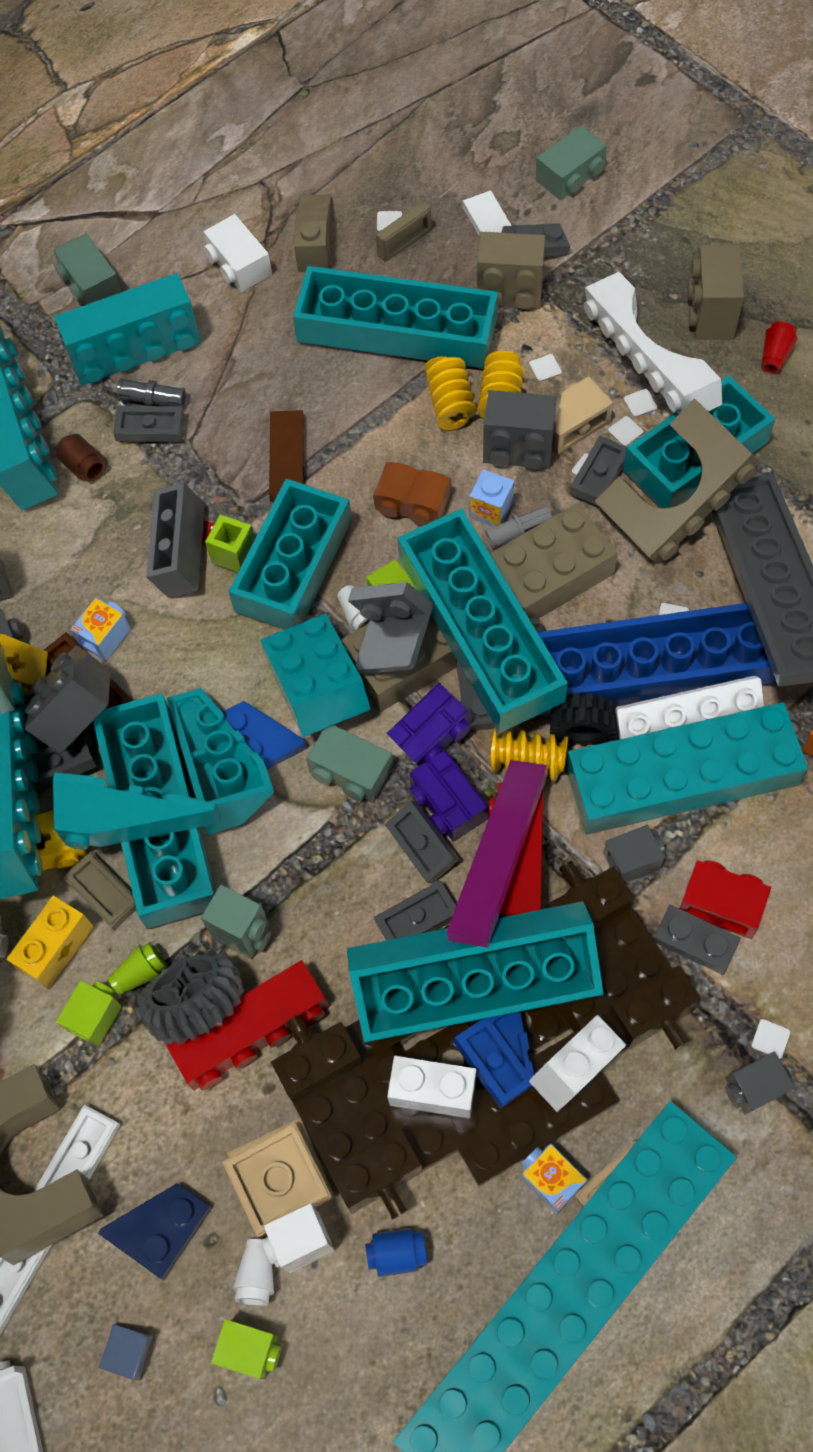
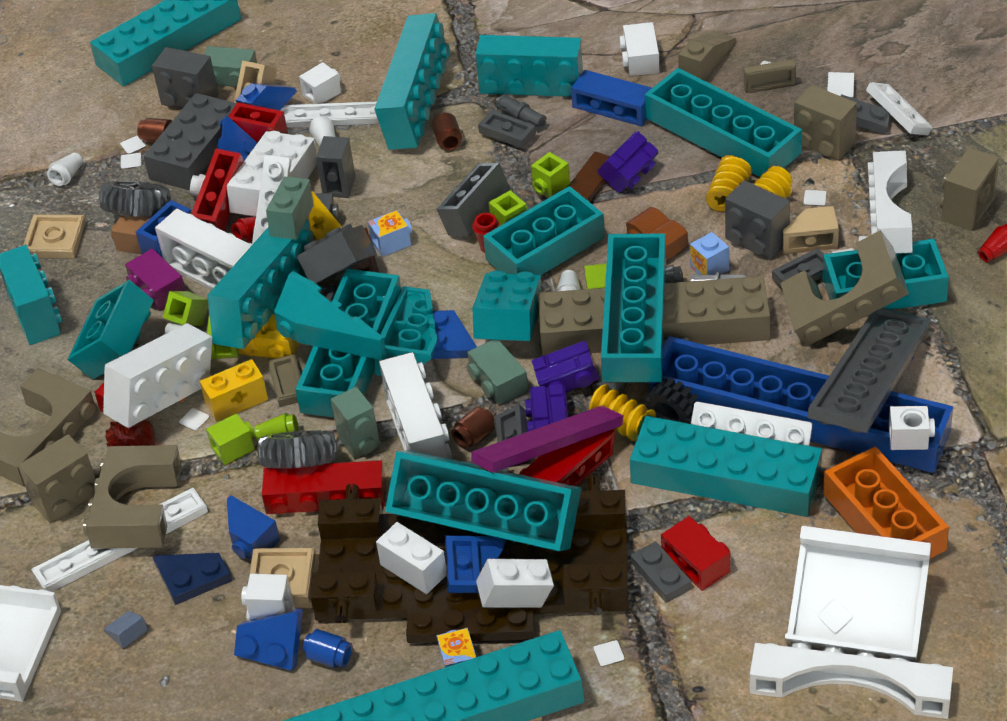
camera: 30 degrees right, 20 degrees down
sand green brick [53,233,122,305] -> none
lime brick [211,1319,282,1379] -> none
white cone [232,1239,274,1306] -> none
dark grey bracket [348,582,434,674] -> none
sand green brick [535,125,607,200] -> none
dark grey brick [603,824,666,883] -> none
dark grey brick [725,1051,796,1114] -> none
white sticker [752,1019,790,1059] -> none
none -> white sticker [179,408,209,430]
none -> blue slope [227,495,280,561]
none -> blue wing [234,609,303,670]
none -> white brick [379,352,452,460]
none -> copper brick [451,407,495,448]
none -> red cone [472,213,499,253]
none -> lime brick [531,152,570,198]
none -> blue brick [571,70,652,127]
none -> white sticker [594,640,625,666]
none -> dark purple brick [597,131,658,193]
none -> white tile [866,82,932,135]

